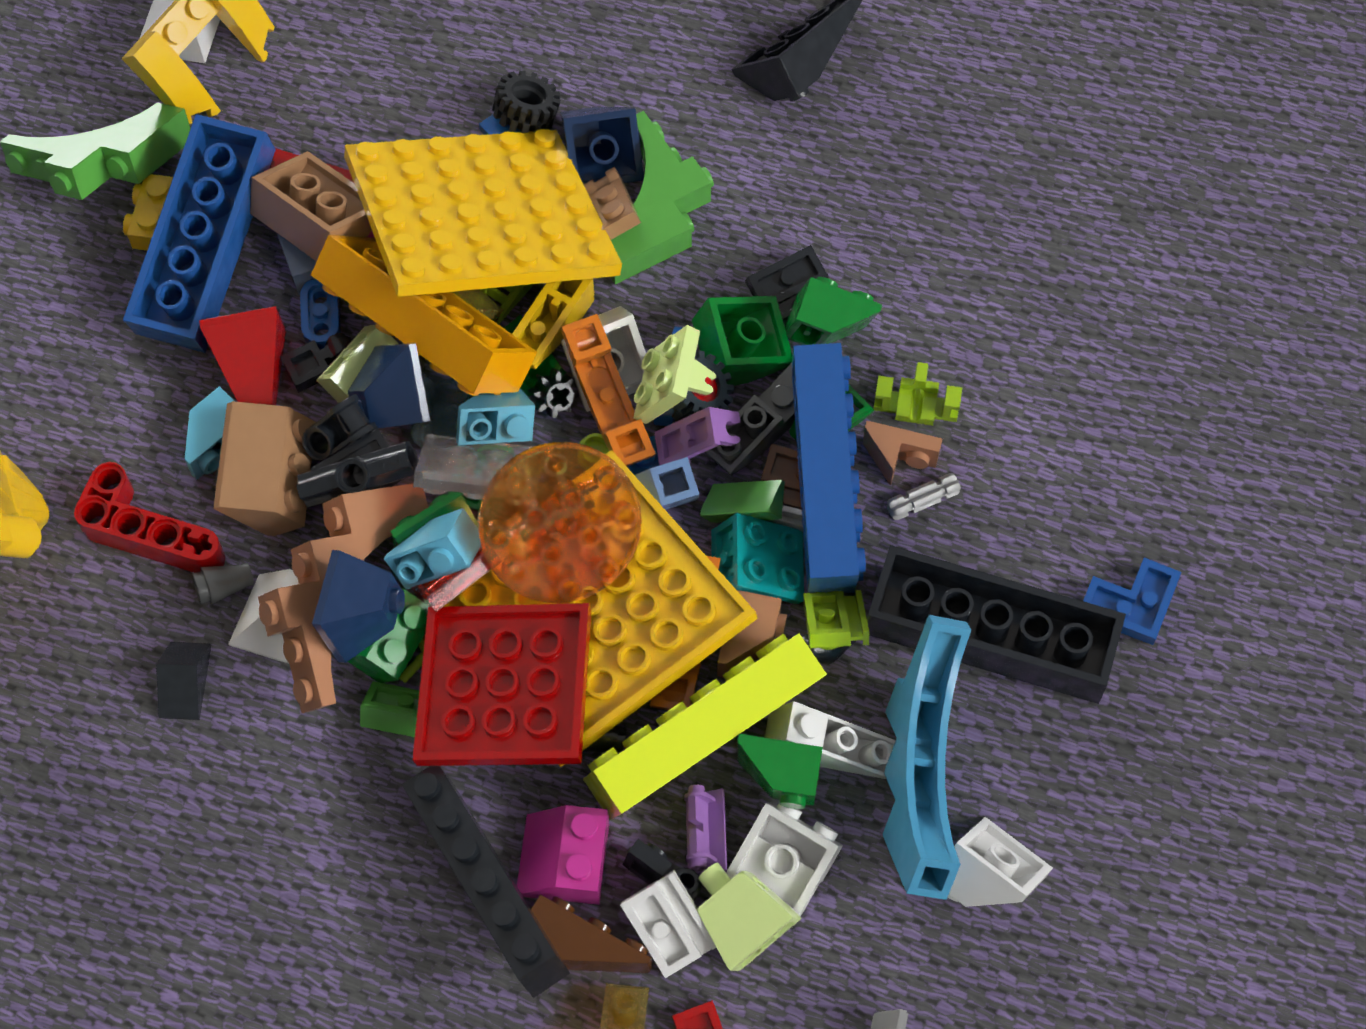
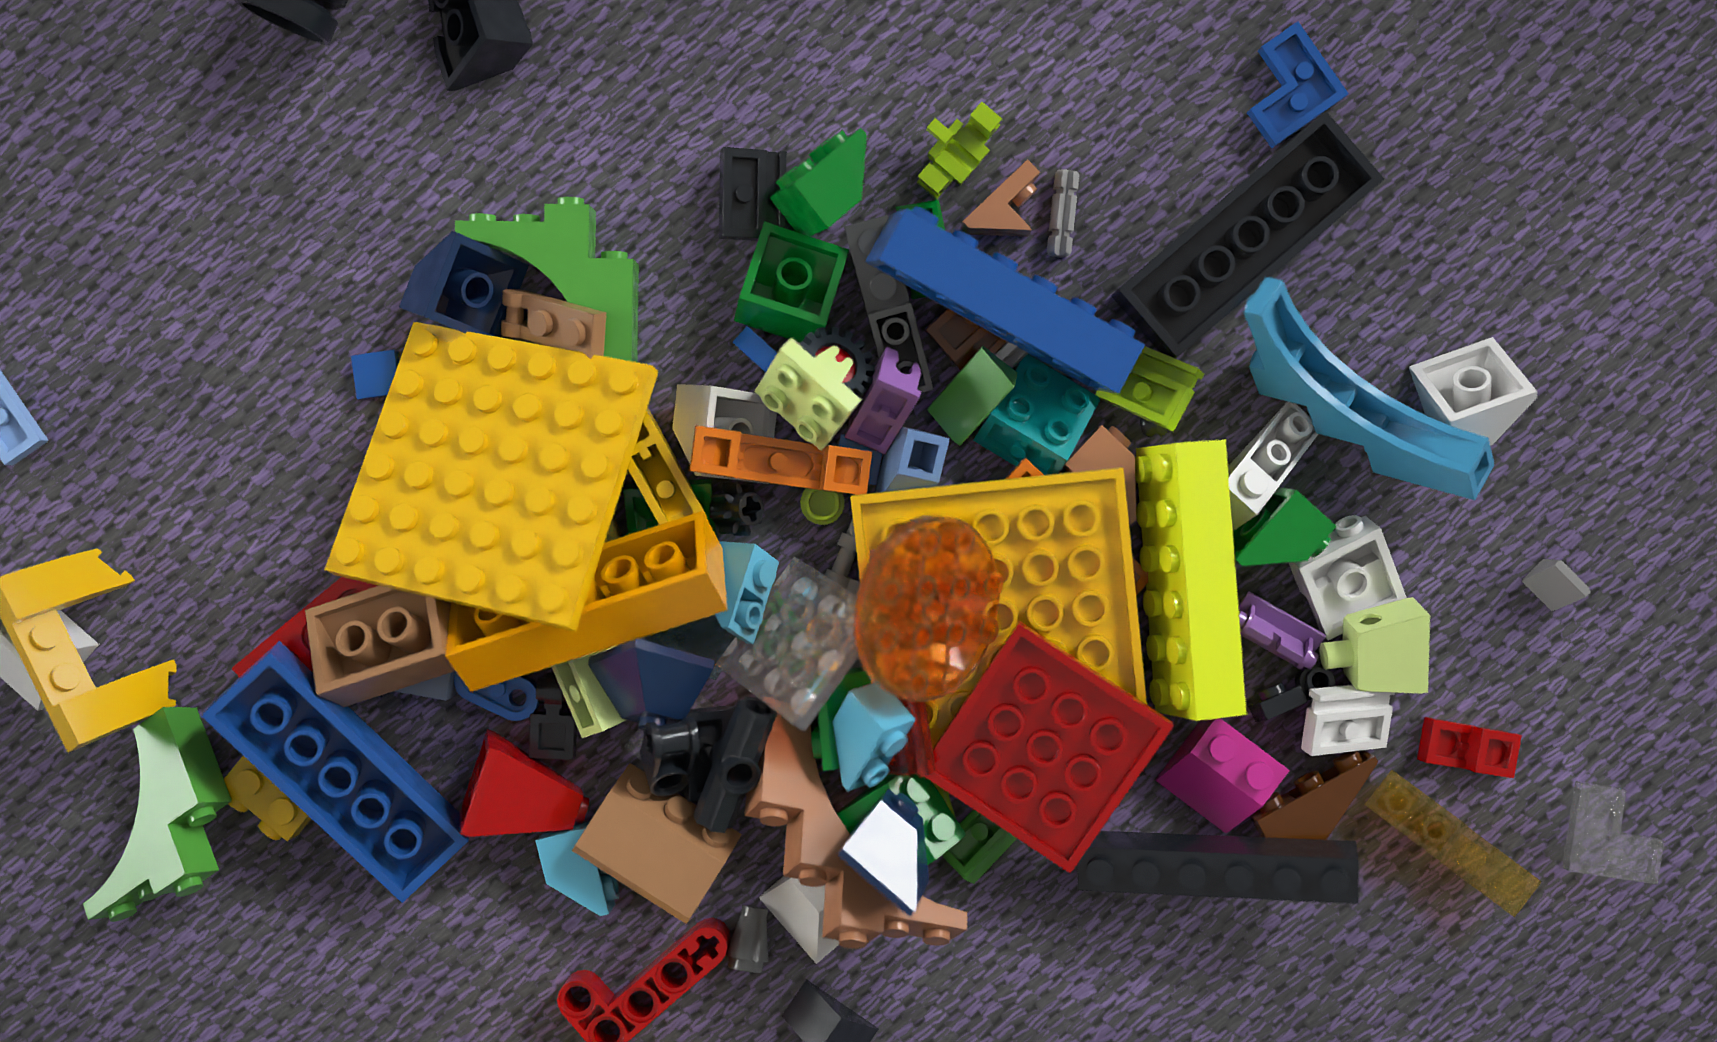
camera: 55 degrees left, 25 degrees up
black tyre [492,71,561,133] -> none

